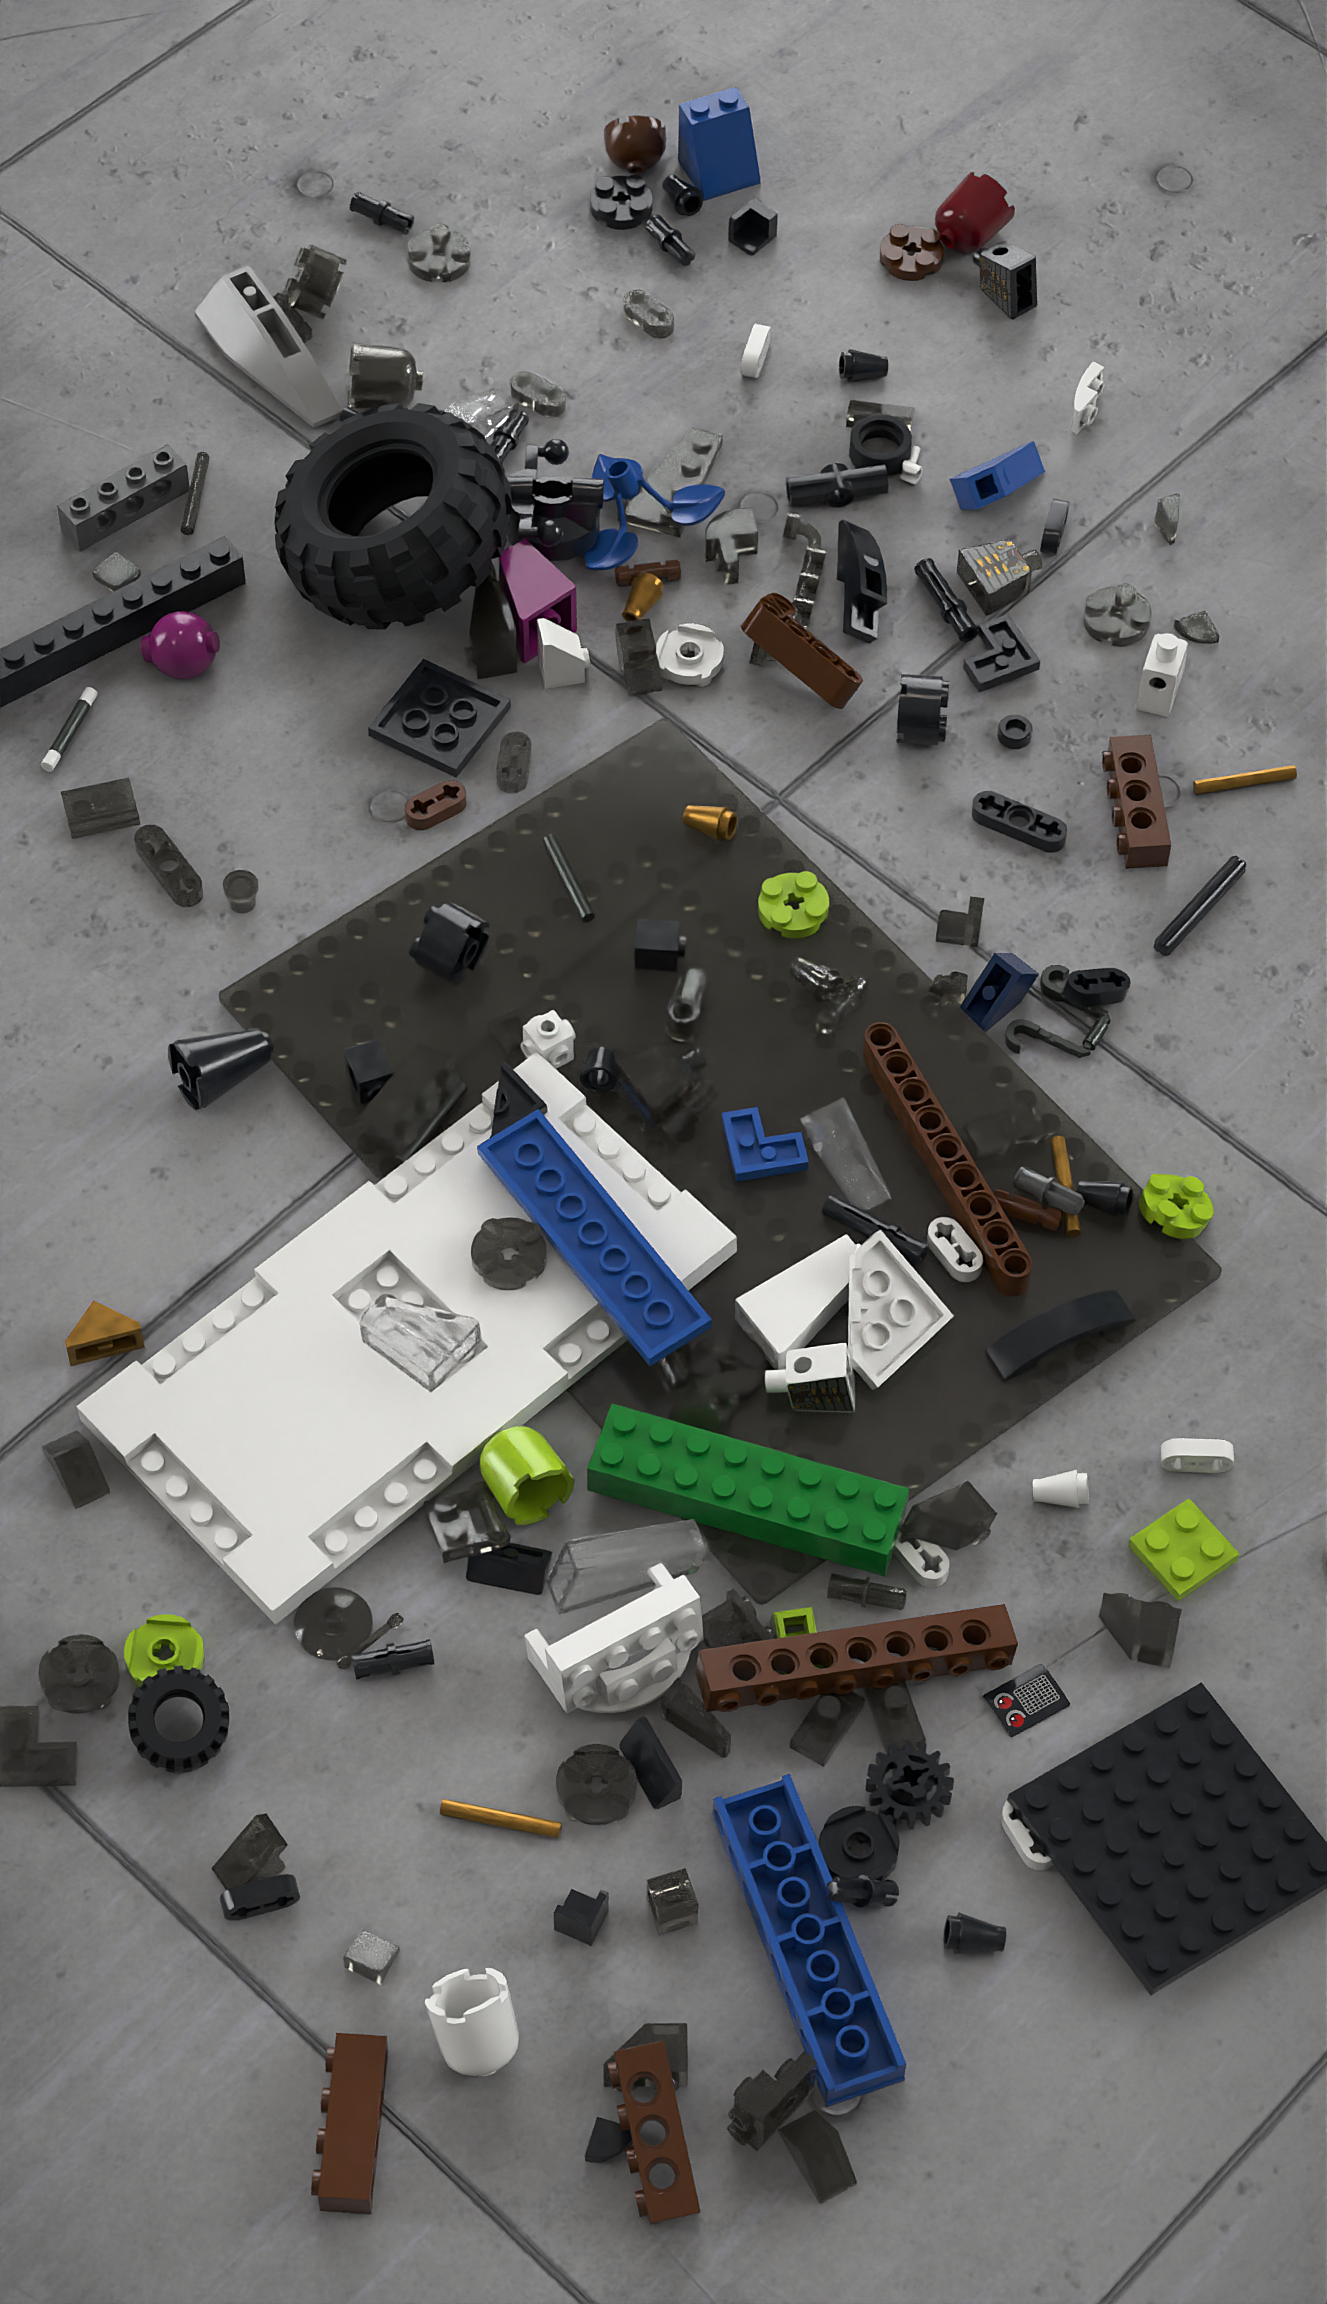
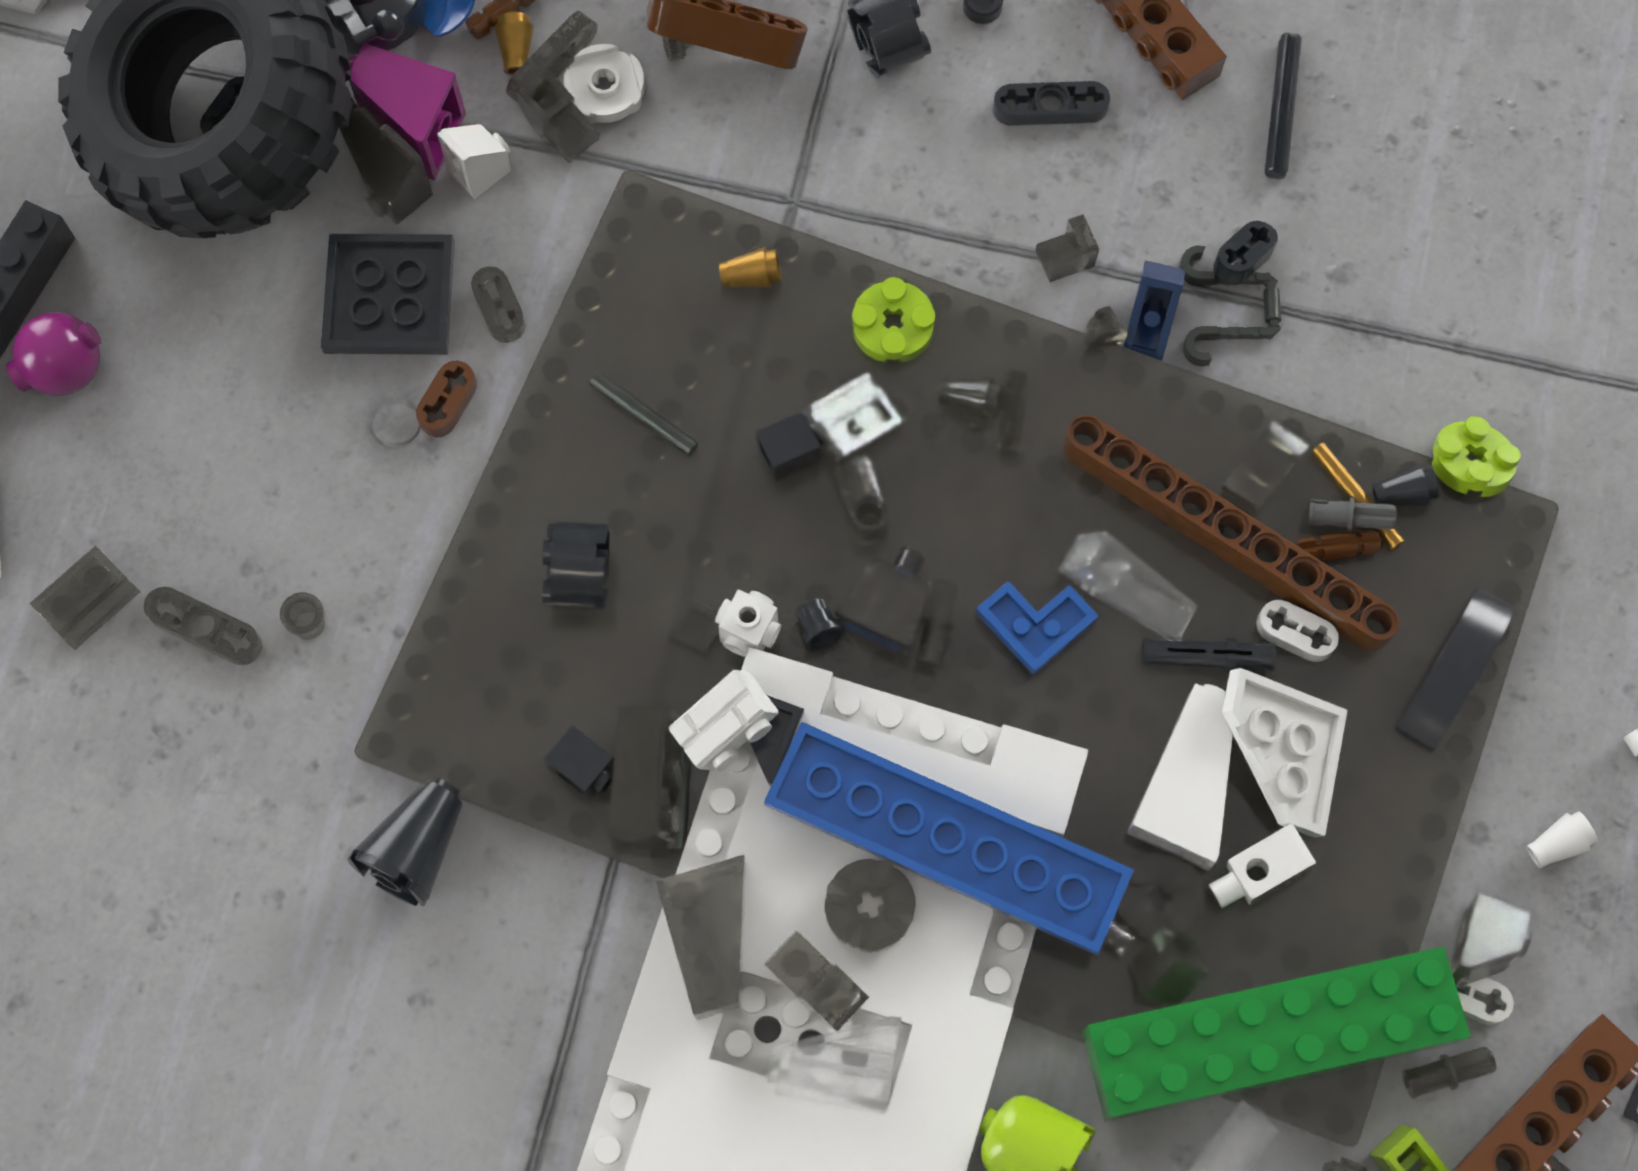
camera: 30 degrees left, 15 degrees up
none -> clear smoke beam [506,11,598,107]
none -> clear smoke wedge [656,855,746,1021]
none -> white brick [669,670,779,771]
none -> clear smoke brick [763,931,869,1032]
none -> clear smoke plate [802,371,903,463]

